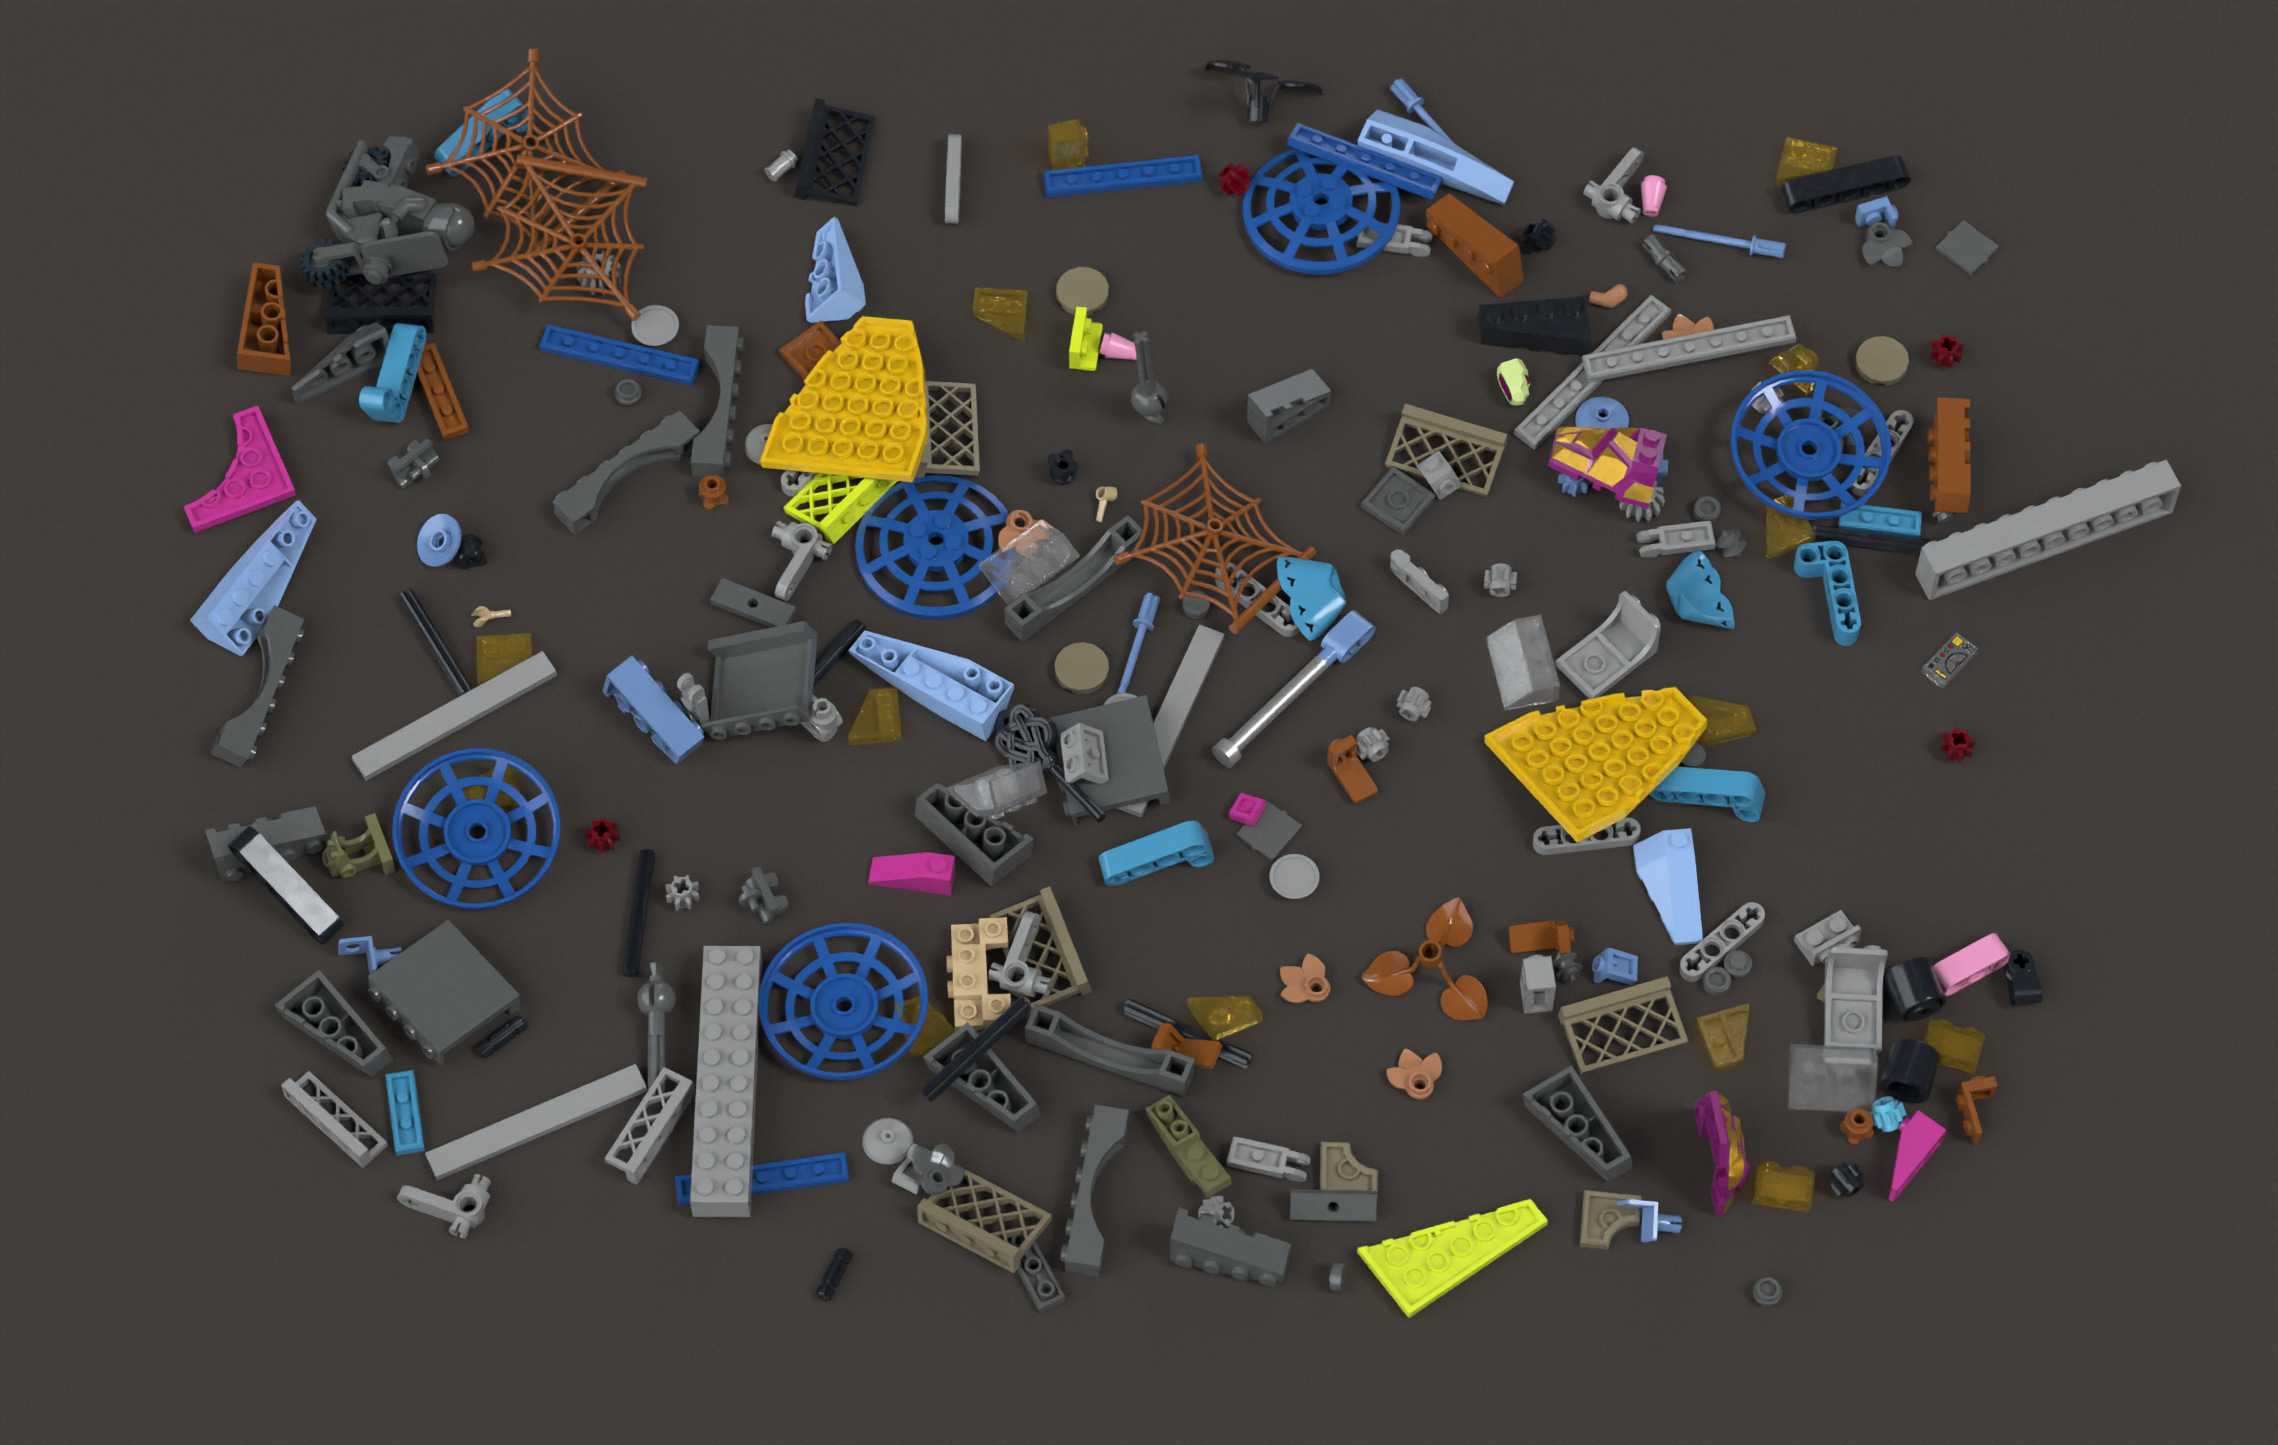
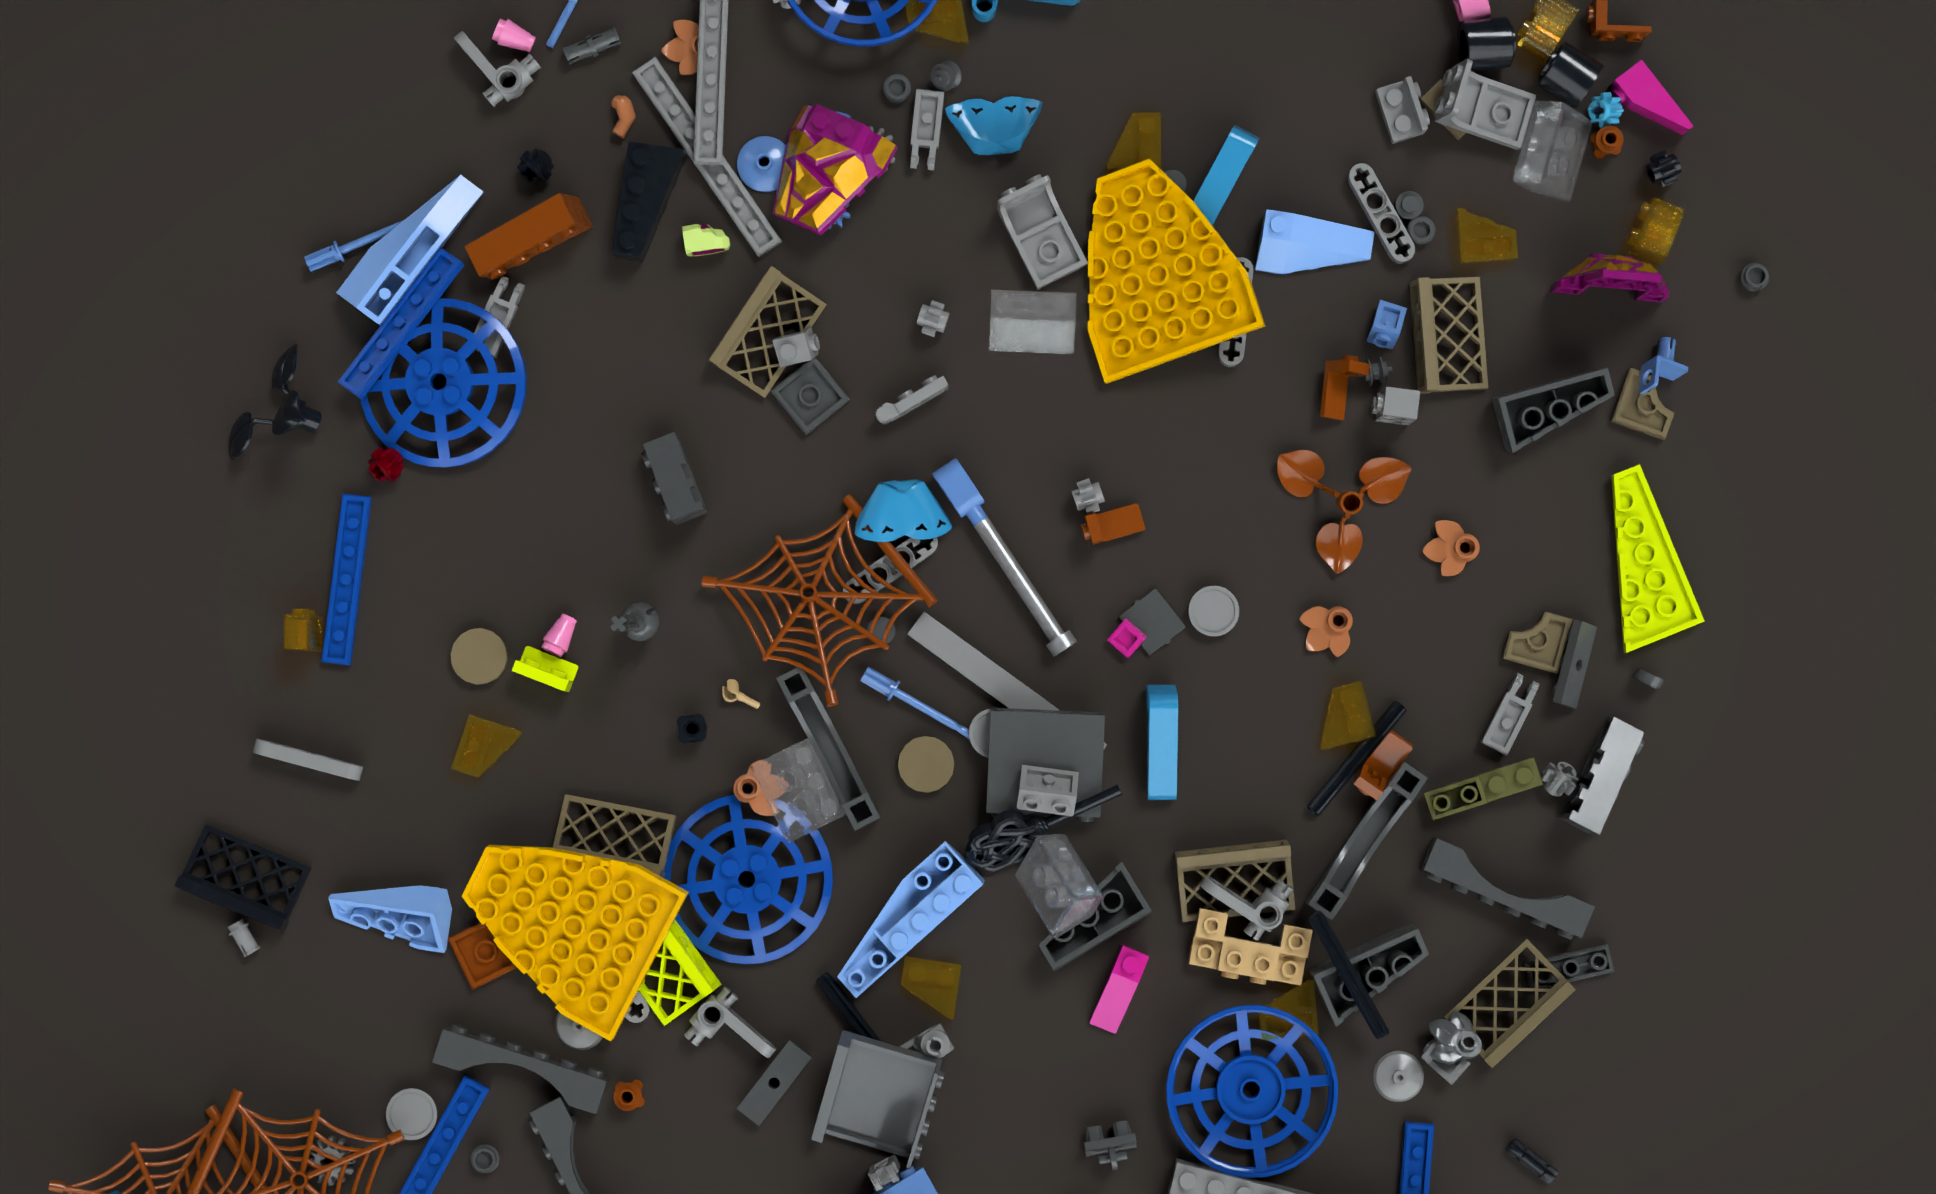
camera: 80 degrees left, 25 degrees up
light grey gear [1397,687,1432,721] -> none

